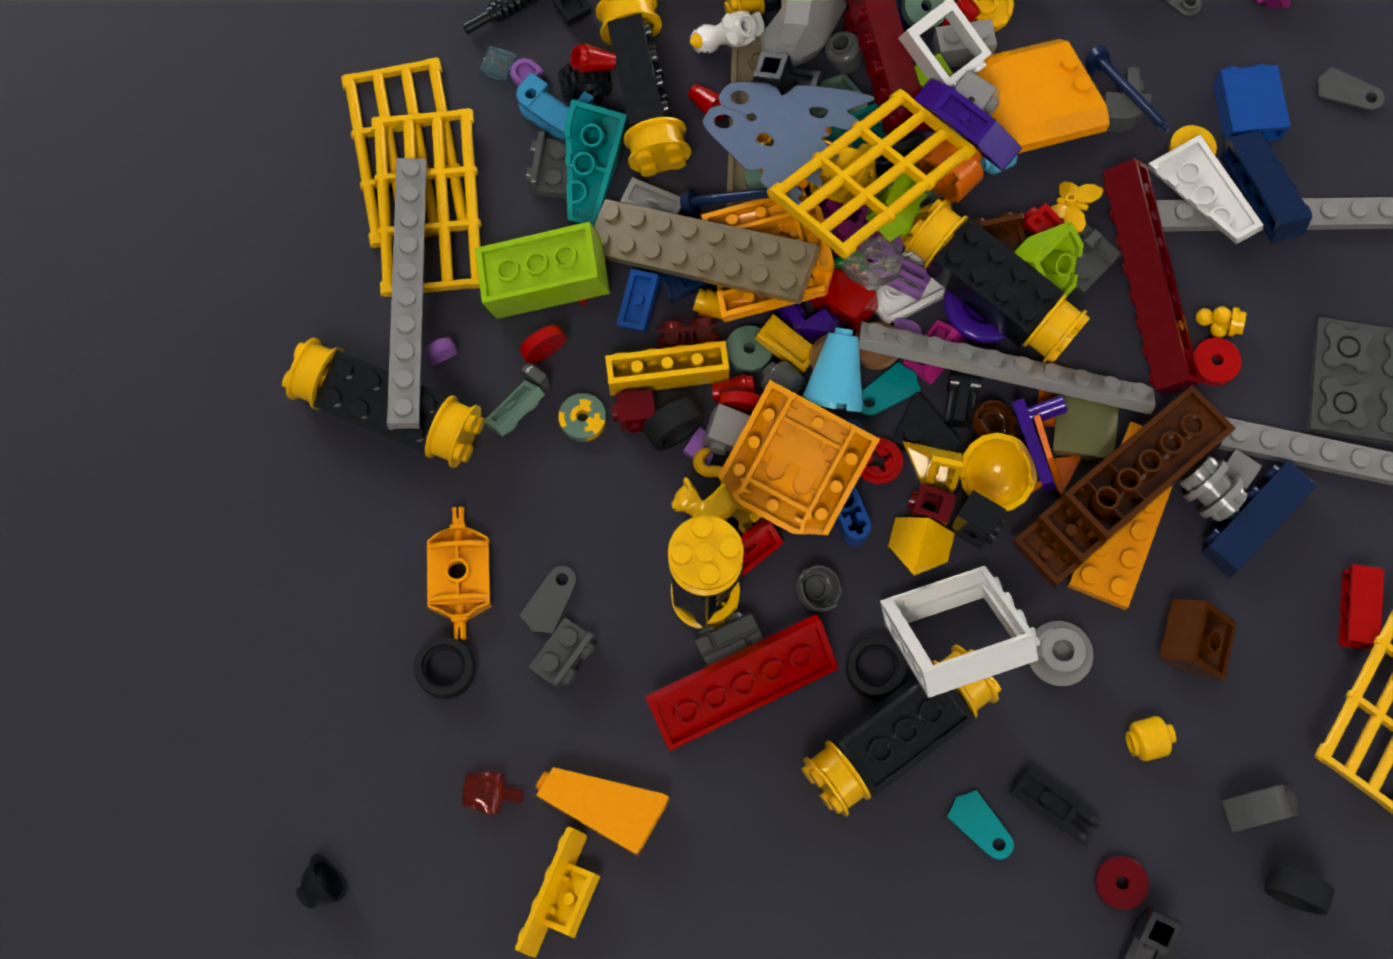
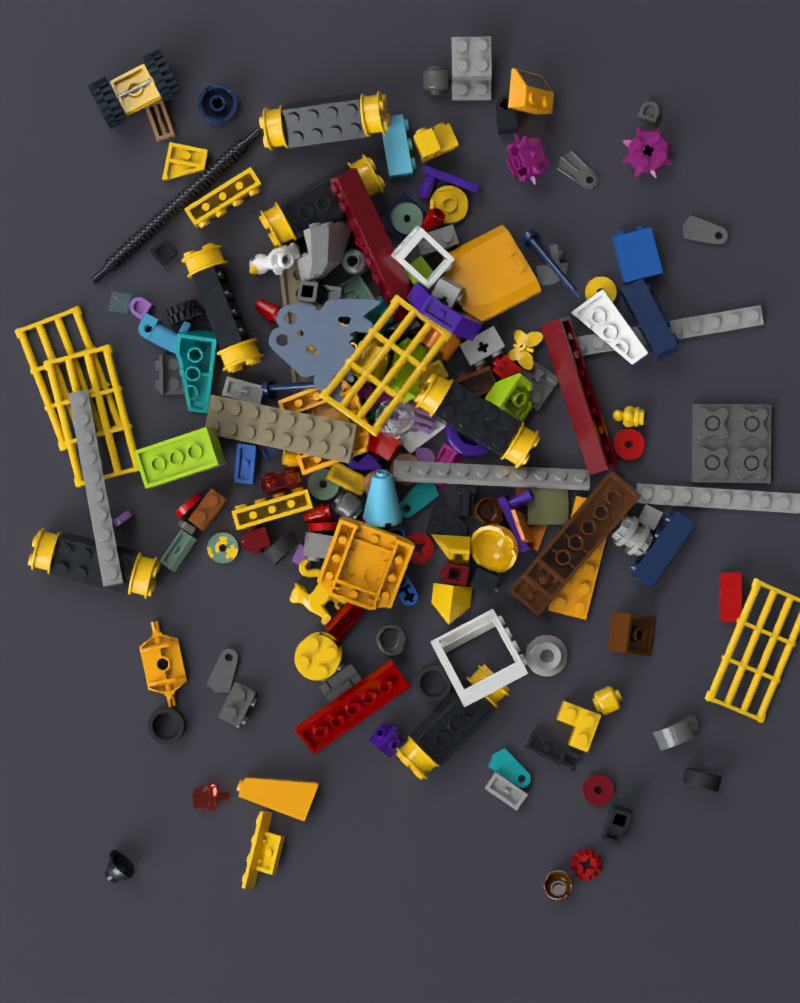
camera: 10 degrees left, 15 degrees up
red cone [570,43,616,73] -> none
none -> dark orange brick [188,489,228,531]
none -> dark purple brick [368,722,405,758]
none -> light grey brick [459,326,505,367]
none -> light grey plate [484,772,528,811]
none -> yellow brick [556,700,601,752]

